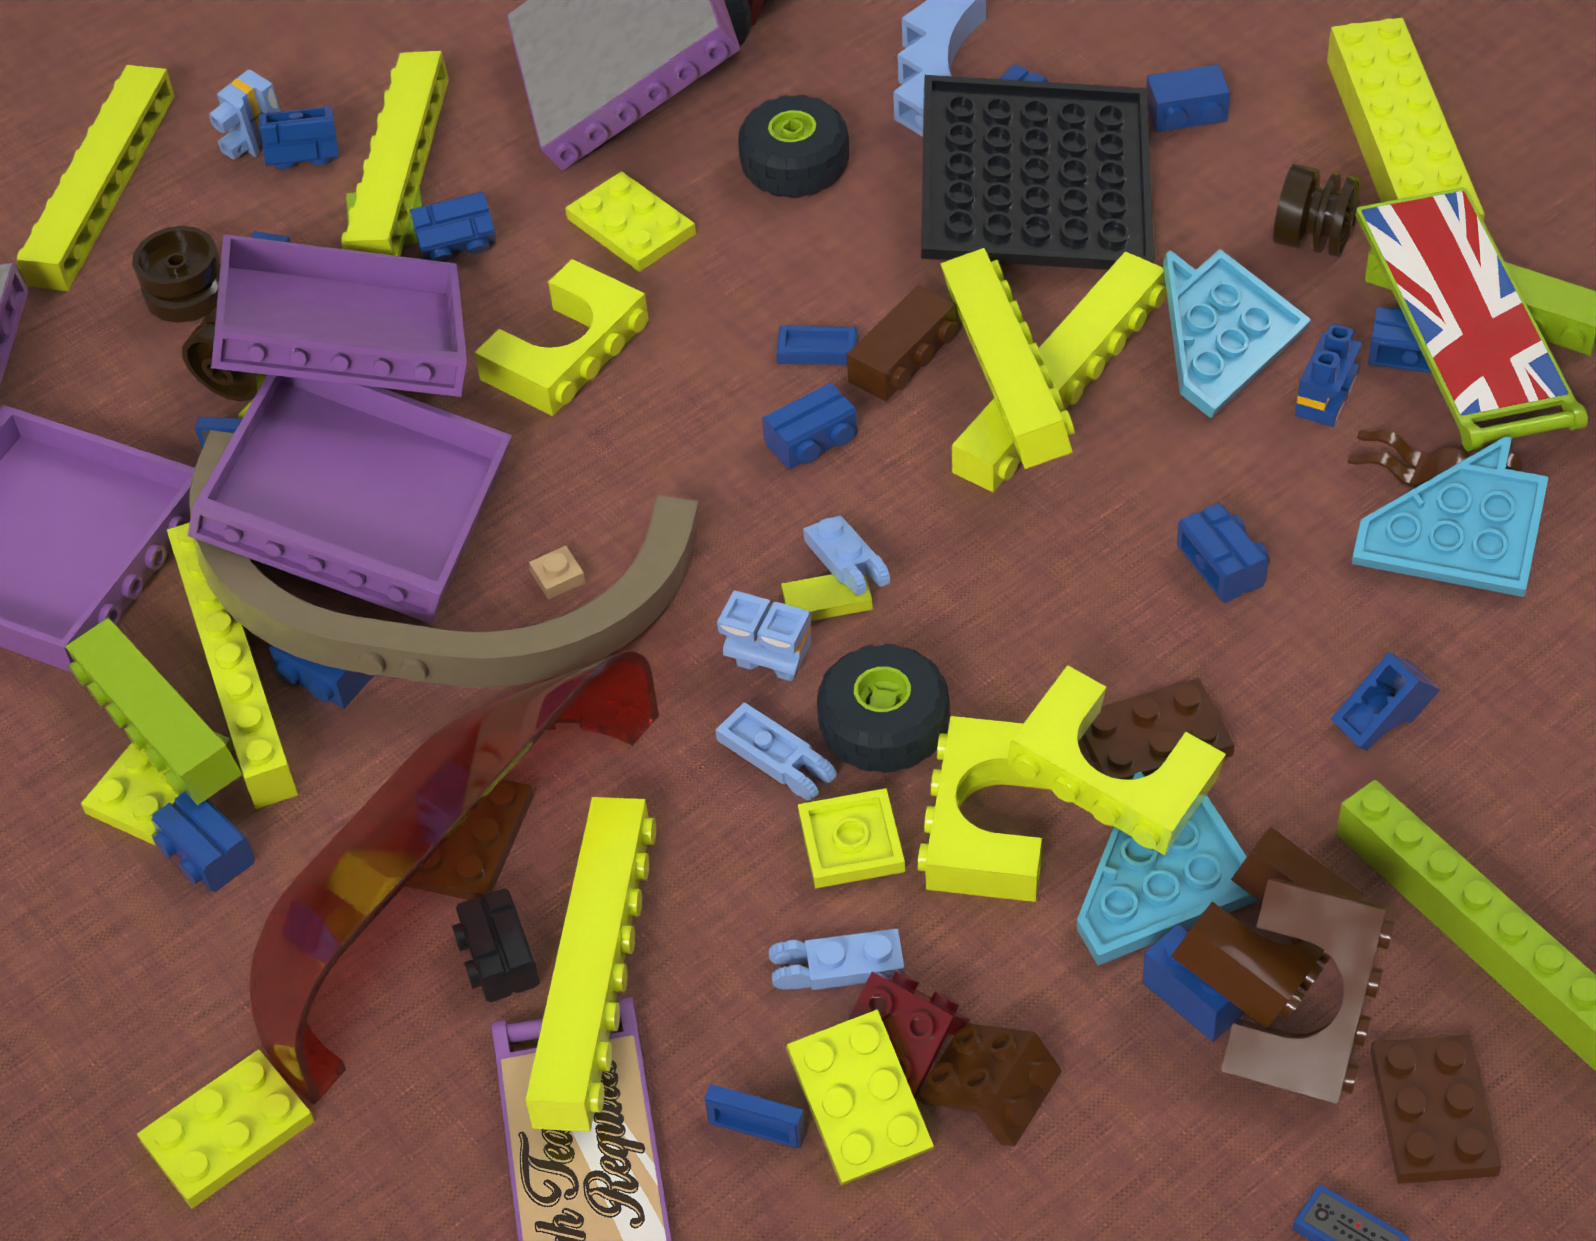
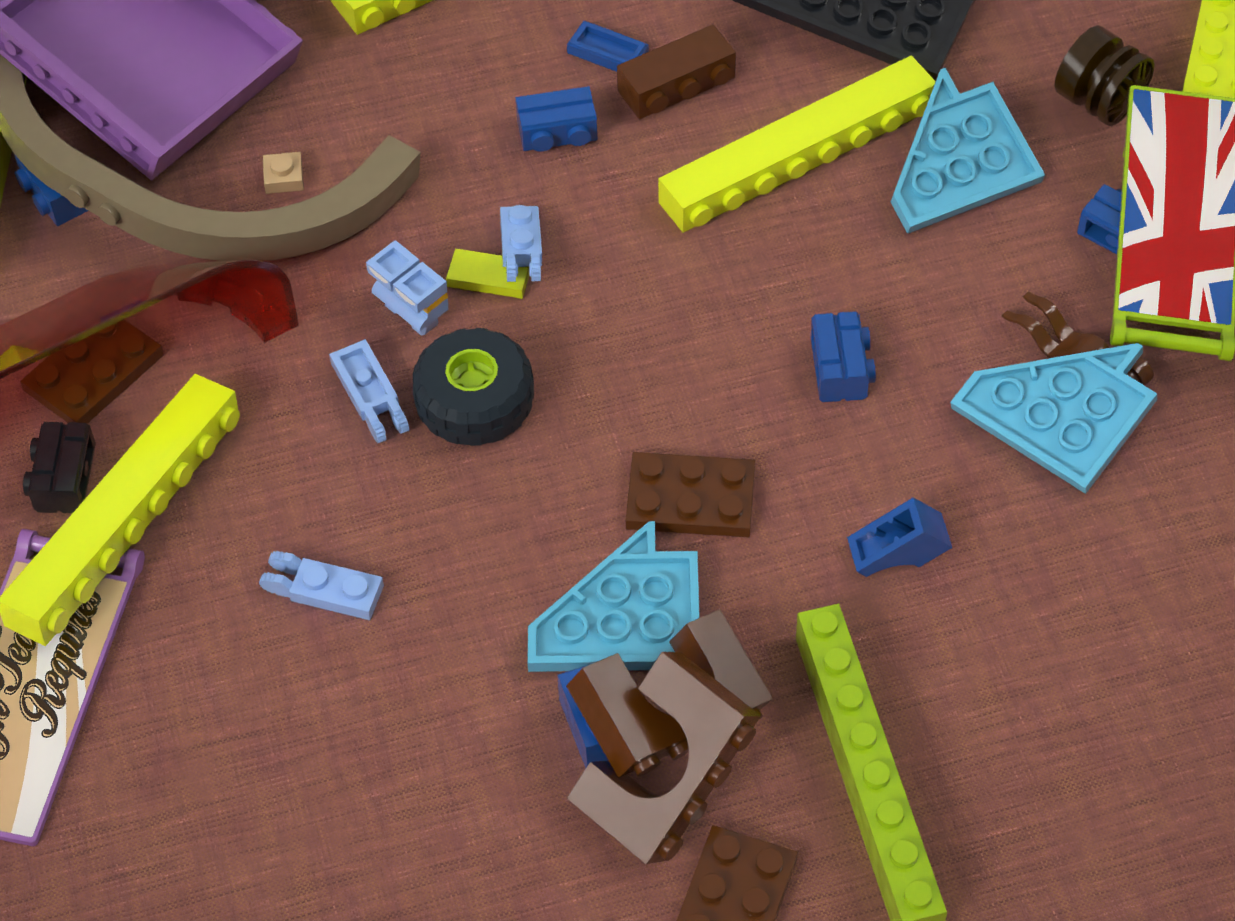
camera: 20 degrees right, 5 degrees up
blue tile [704,1084,806,1148] -> none
neon yellow plate [786,1009,934,1186] -> none
neon yellow plate [798,788,905,889] -> none
dark red bracket [847,969,970,1099] -> none
neon yellow arch [918,716,1048,902] -> none
reddish brown bracket [918,1024,1062,1147] -> none
neon yellow brick [940,248,1075,469] -> none
neon yellow arch [1007,665,1226,856] -> none
blue hips [1295,324,1362,427] -> none

